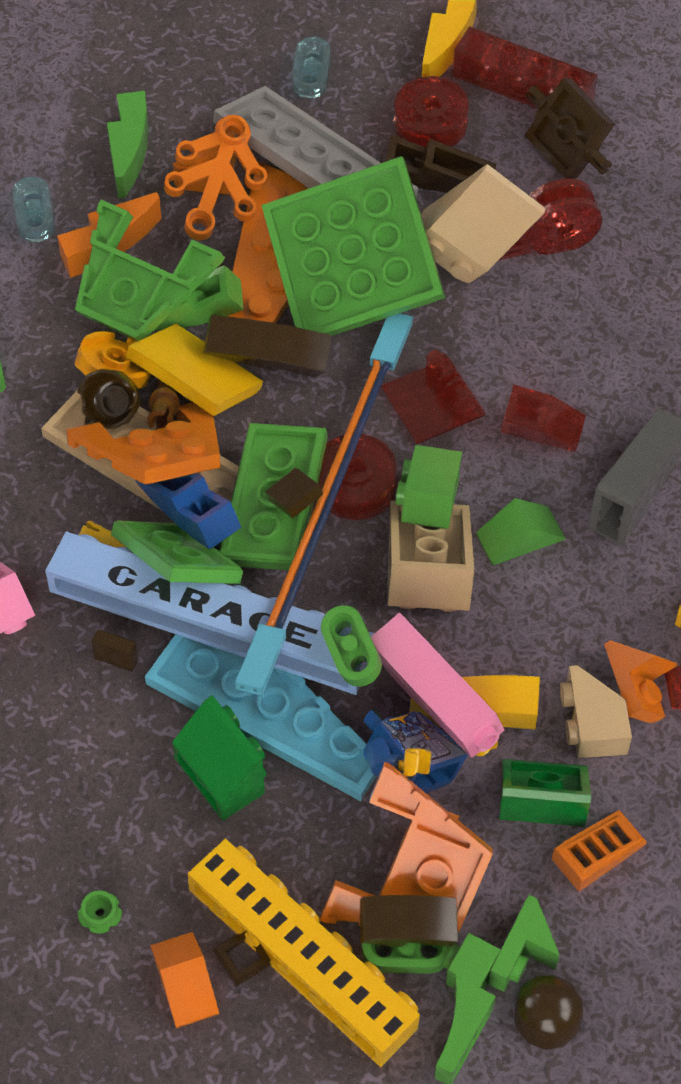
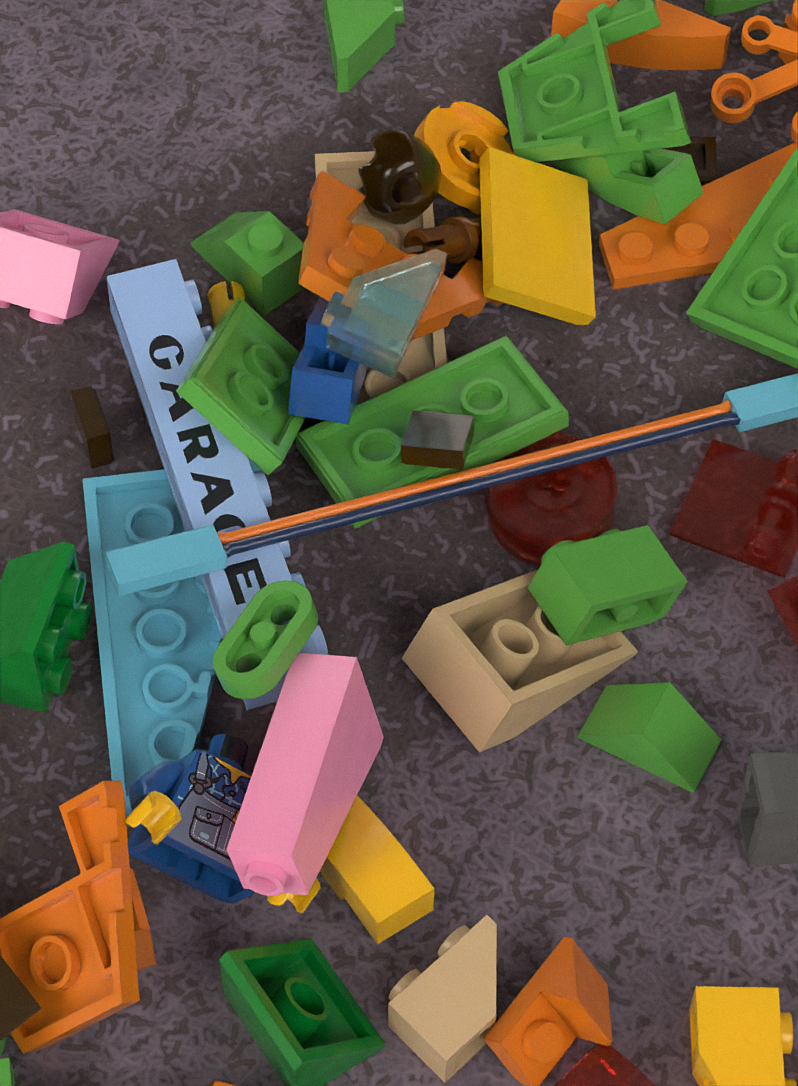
camera: 50 degrees right, 0 degrees up
dark brown slope [203,315,332,377] -> none
none -> bright green slope [191,211,305,316]
none -> clear light blue slope [321,249,447,378]

